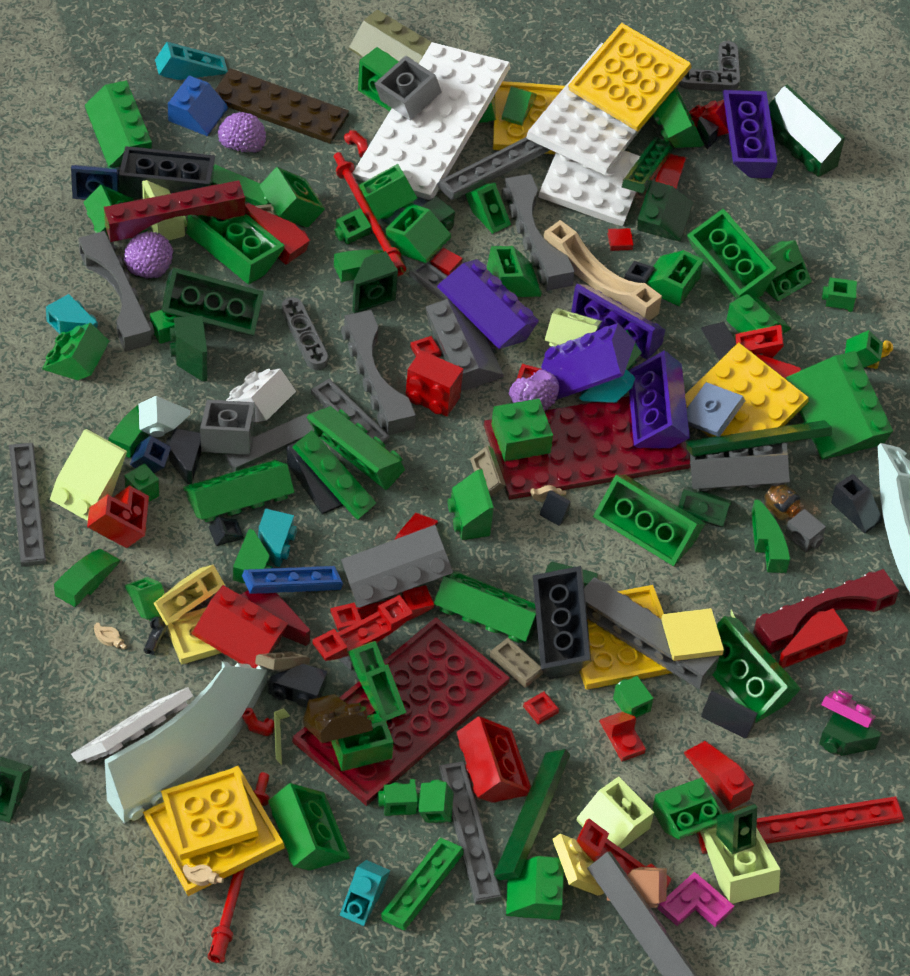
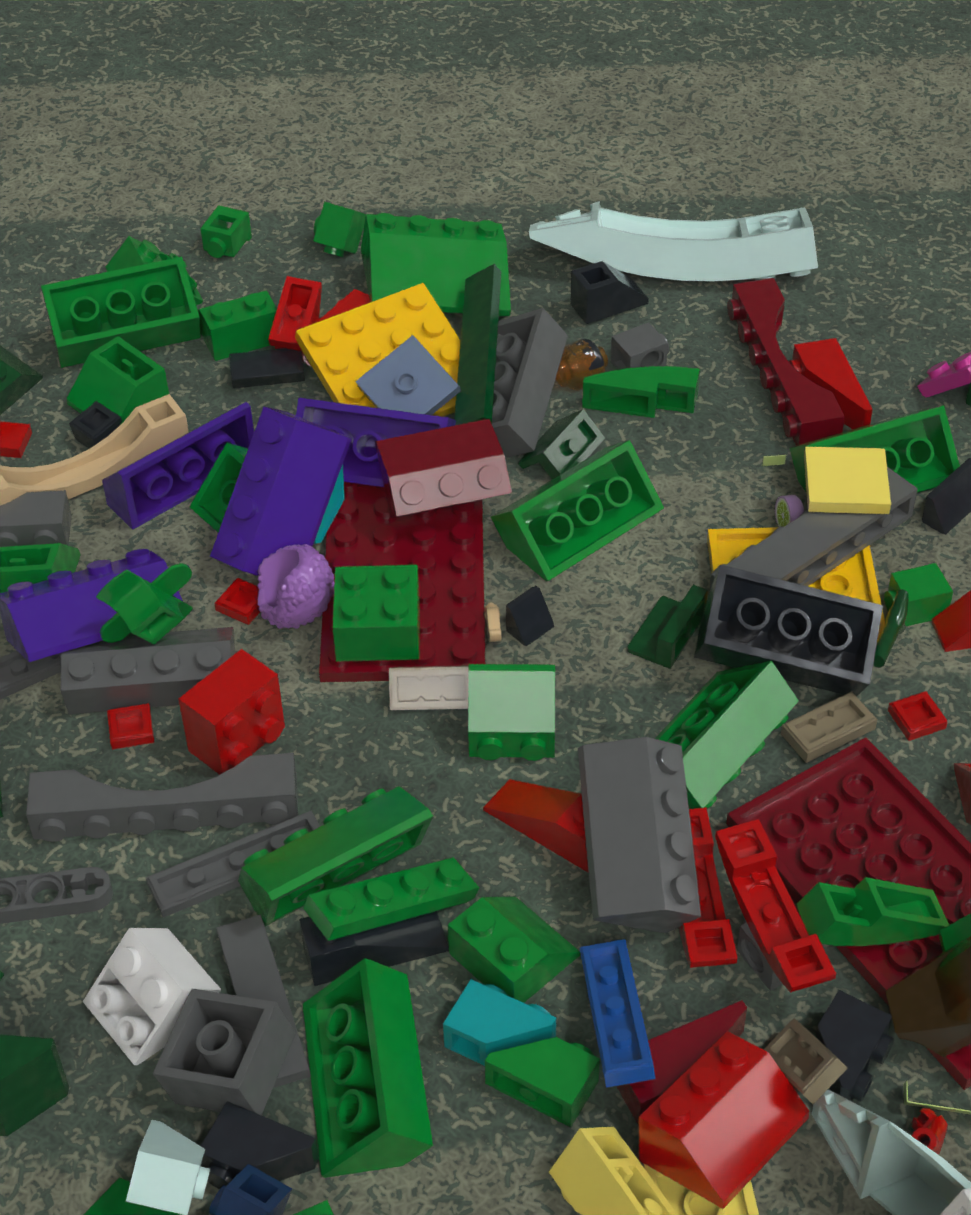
camera: 70 degrees left, 5 degrees down
black slope [209,517,244,546] -> none
yellowish green slope [545,308,602,346] -> none
none -> green piece [96,563,193,645]
none -> dark red slope [375,419,512,518]
none -> green slope [448,896,580,1003]
none -> dark green piece [873,589,909,668]

